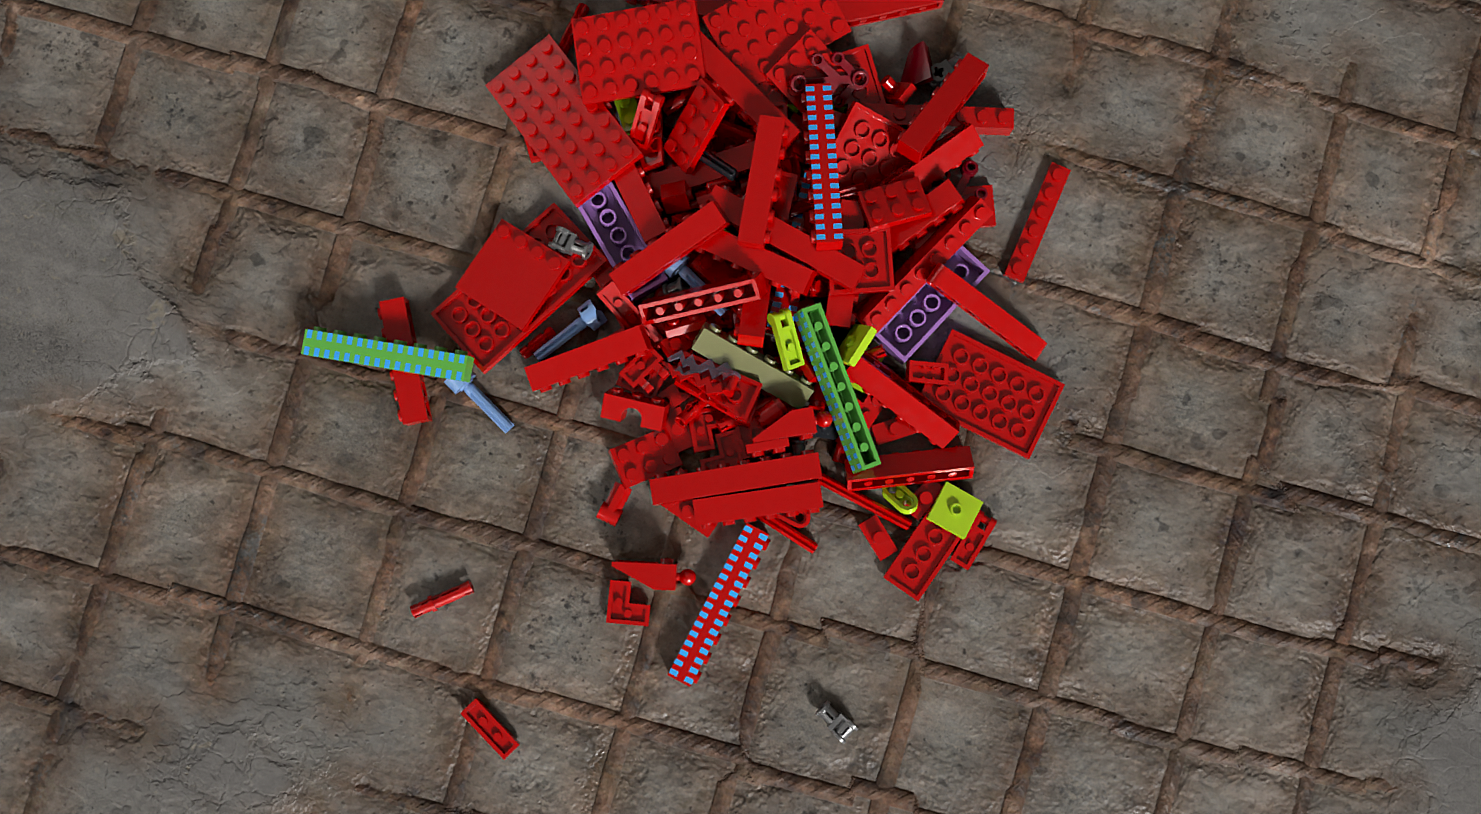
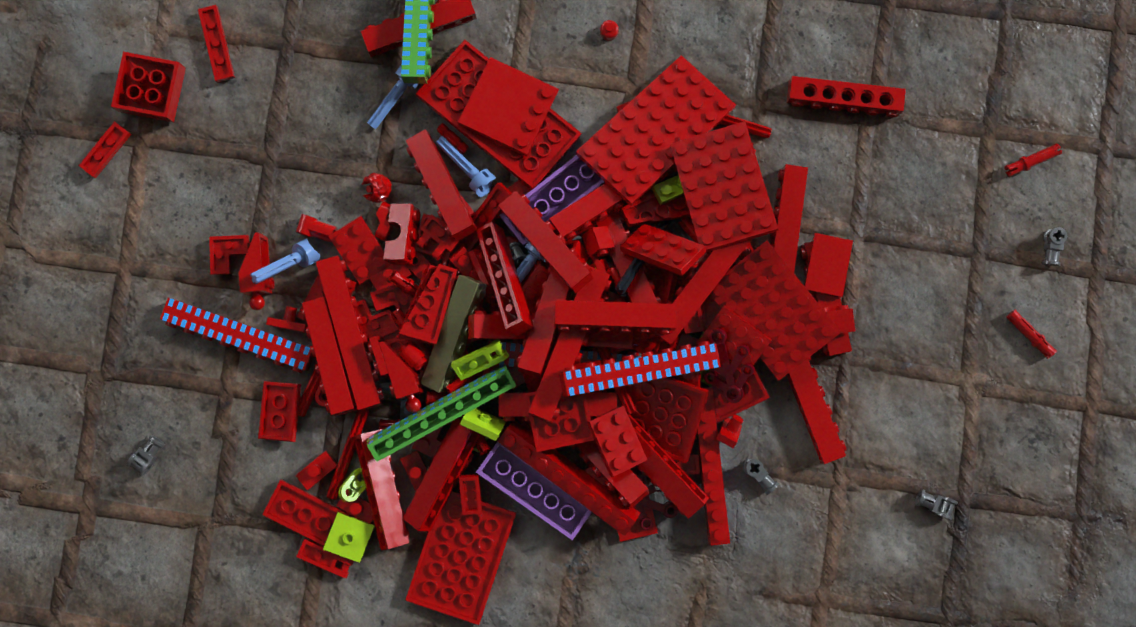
camera: 85 degrees right, 0 degrees up
red pin [410,580,475,618] -> none
flat silver connector [548,226,594,260] -> none
red plate [629,88,665,150] -> none
piece [667,350,741,397] -> none
red brick [896,53,989,164] -> none
dark red slope [900,41,934,92] -> none
red beam [926,263,1047,361] -> none
red plate [1003,162,1071,283] -> none
none -> red slope [111,51,186,123]
none -> red plate [198,5,235,83]
none -> medium blue piece [250,238,320,284]
none -> red tile [258,381,301,442]
none -> red tile [266,306,308,333]
none -> red piece [362,173,392,203]
none -> red piece [375,201,393,242]
none -> red piece [600,20,619,41]

